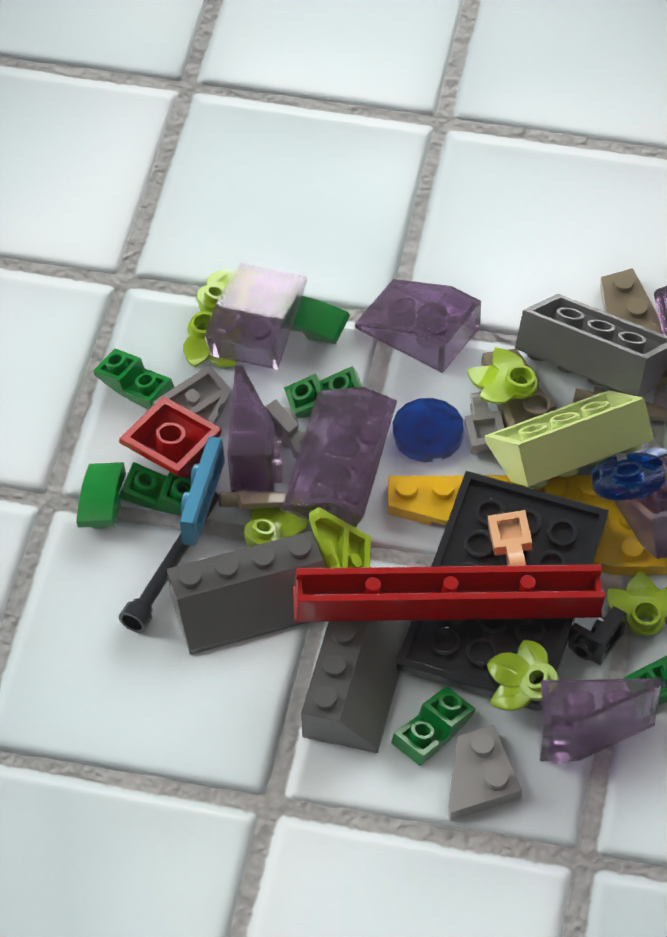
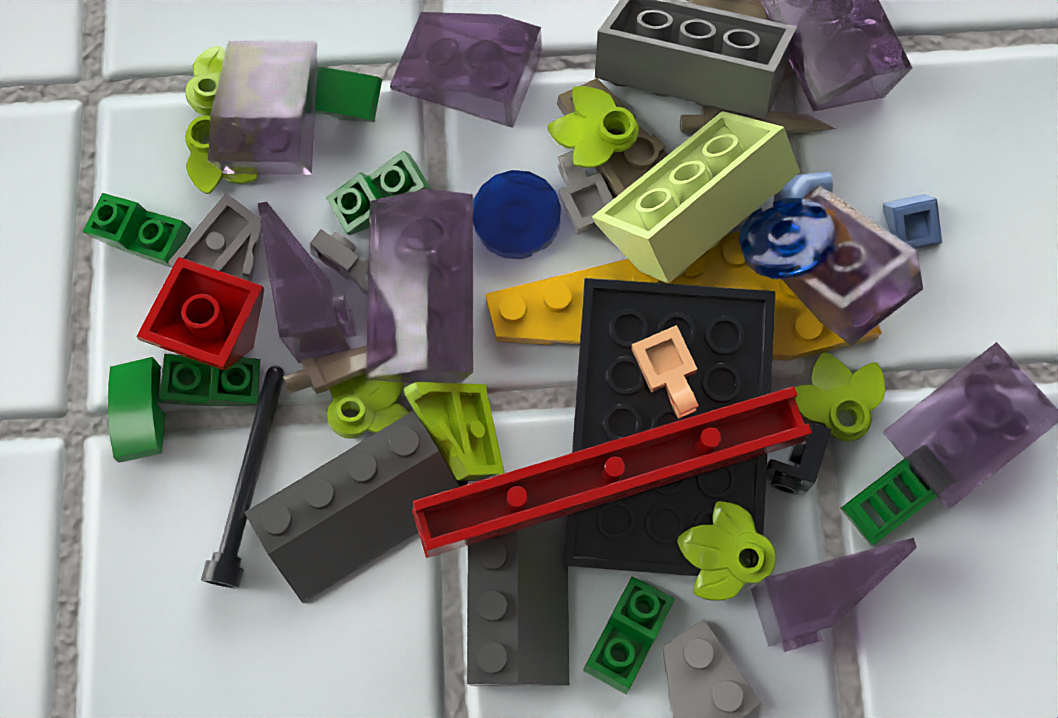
camera: 10 degrees left, 20 degrees up
dark azure plate [180,436,225,546] -> none

